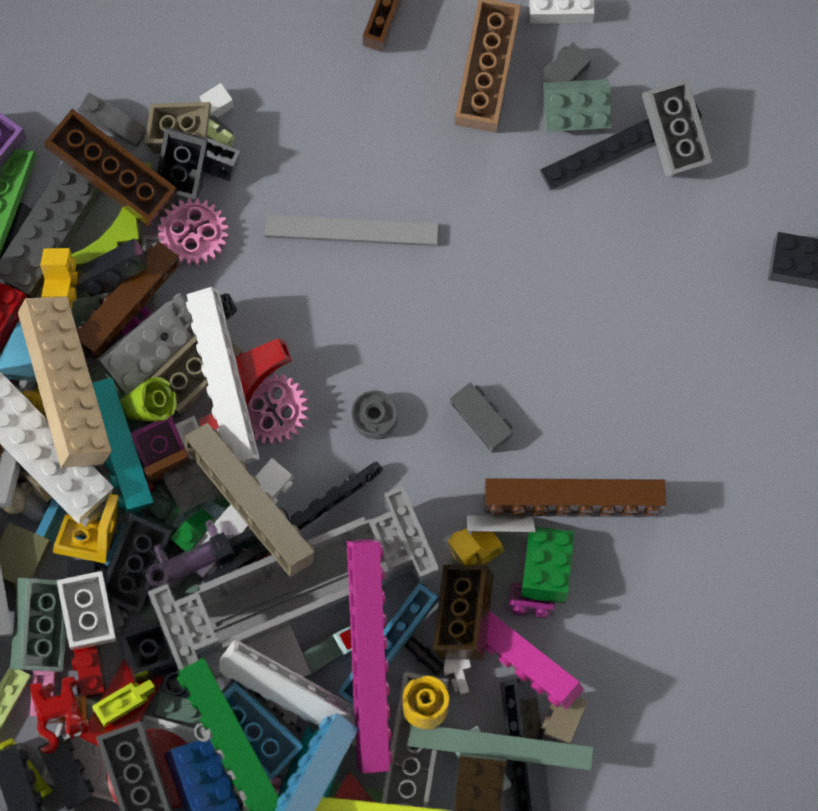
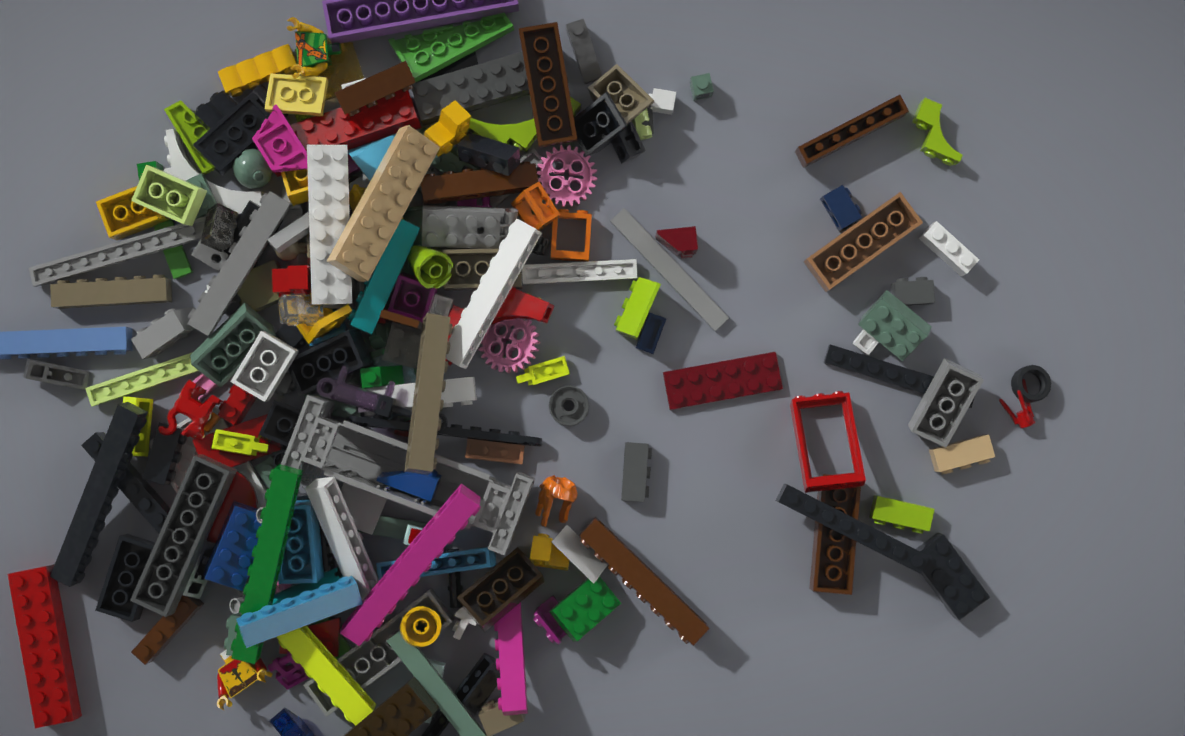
camera: 45 degrees right, 10 degrees up
none -> red brick [272,265,311,297]
none -> clear brick [278,295,324,326]
none -> blue slope [376,470,442,501]
none -> nougat plate [465,439,525,464]
none -> orange window [511,182,560,231]
none -> neon yellow hinge [516,356,570,386]
none -> white plate [522,259,637,285]
none -> orange piece [535,475,577,527]
none -> orange window [551,209,592,262]
none -> lime slope [614,277,661,340]
none -> dark blue tile [636,312,666,354]
none -> dark red slope [655,226,698,259]
none -> dark red plate [663,352,783,410]
none -> sand green brick [689,73,714,101]
none -> black brick [775,484,929,574]
none -> red door [790,391,866,493]
none -> reddish brown brick [809,473,861,595]
none -> dark blue brick [820,185,862,231]
none -> white plate [853,329,879,355]
none -> lime brick [869,495,934,534]
none -> tan brick [929,435,995,475]
none -> red plant [999,379,1035,428]
none -> black tyre [1011,365,1052,403]

